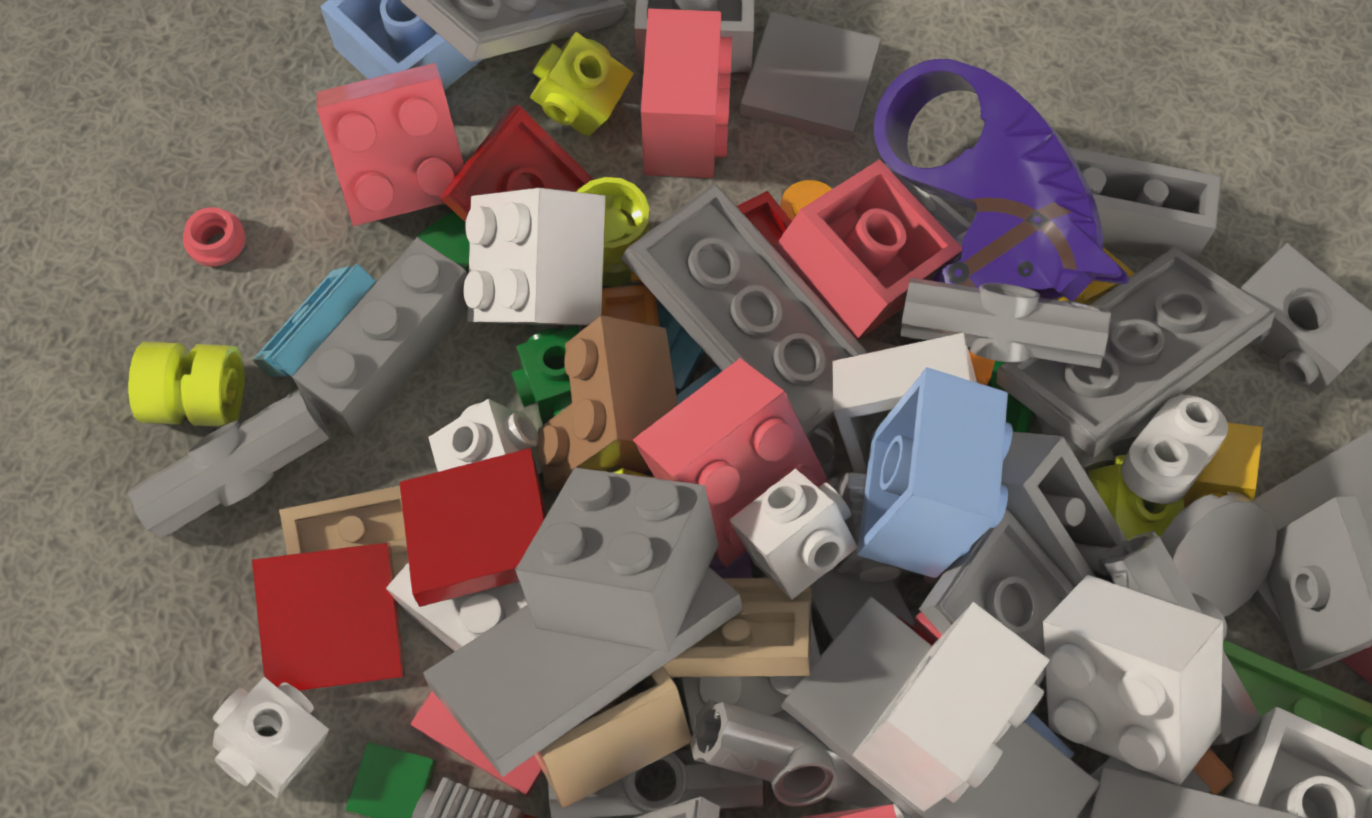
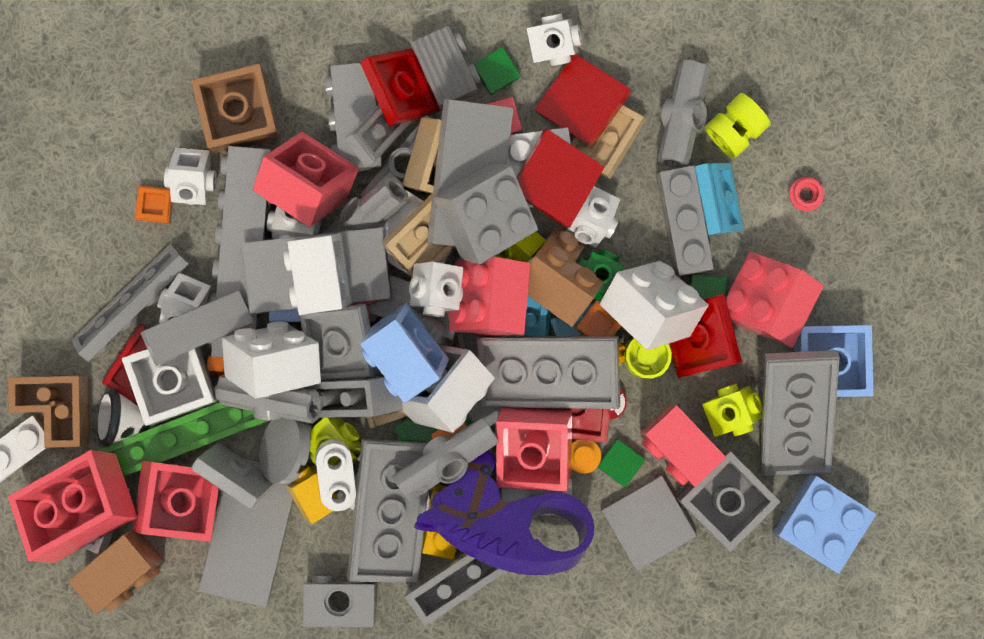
camera: 135 degrees right, 20 degrees up
none -> green tile [598,439,645,487]

